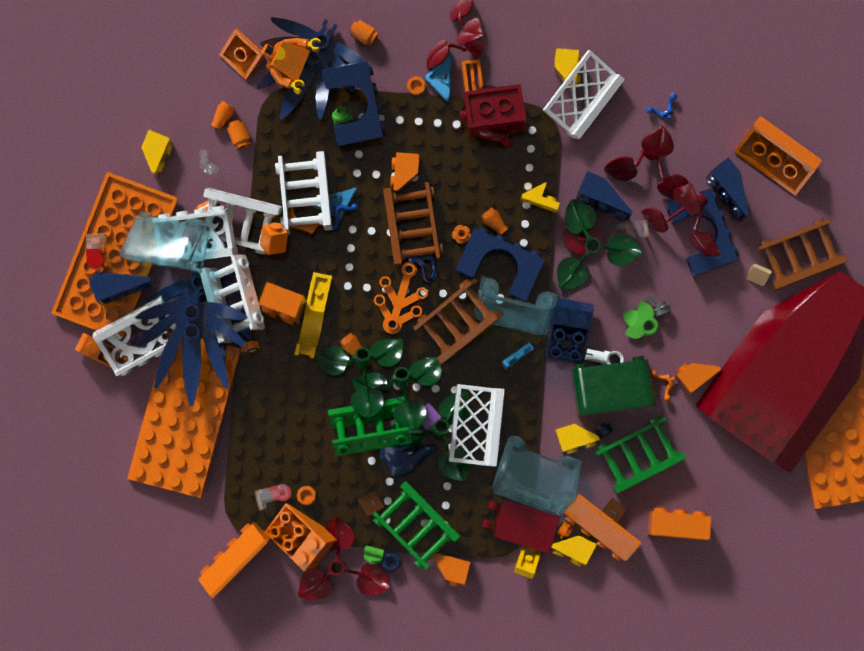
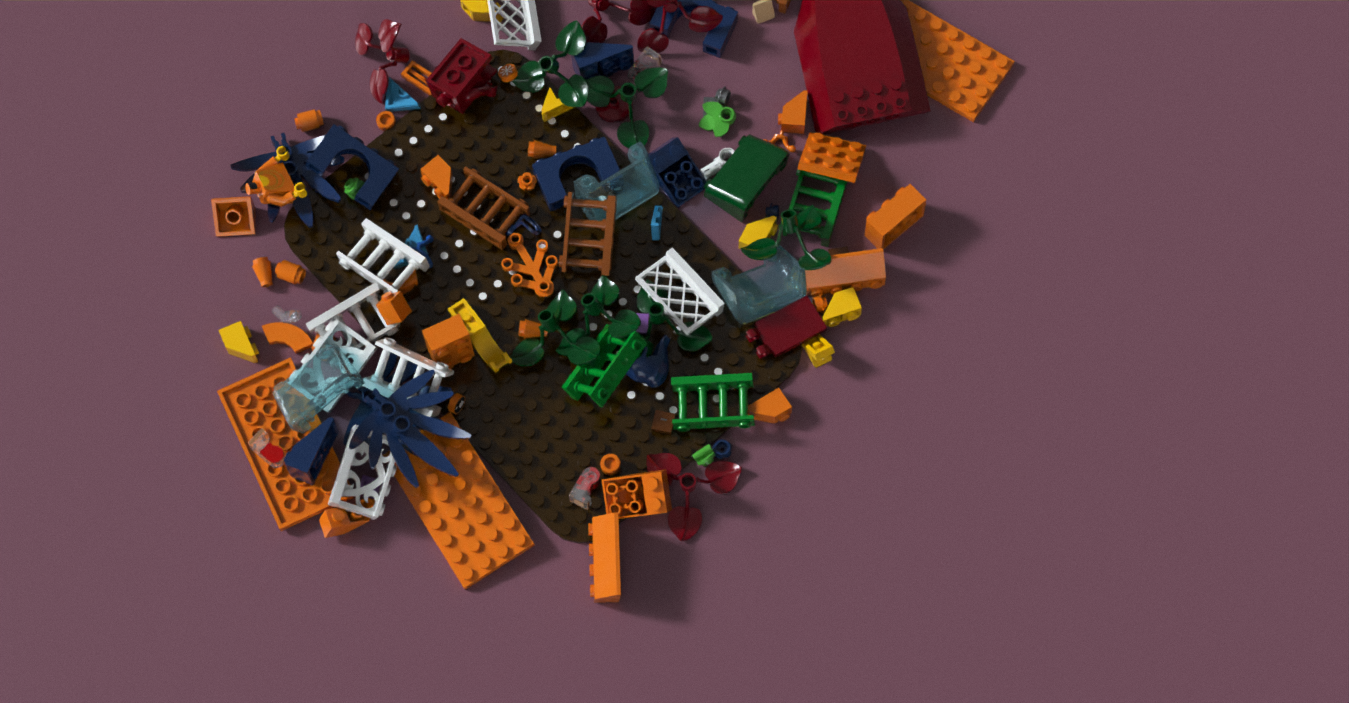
camera: 45 degrees left, 15 degrees down
none -> orange tile [262,322,313,354]
none -> orange tile [498,64,518,82]
none -> dark green plant [512,20,589,107]
none -> dark green plant [741,205,832,270]
none -> orange plate [798,132,866,183]

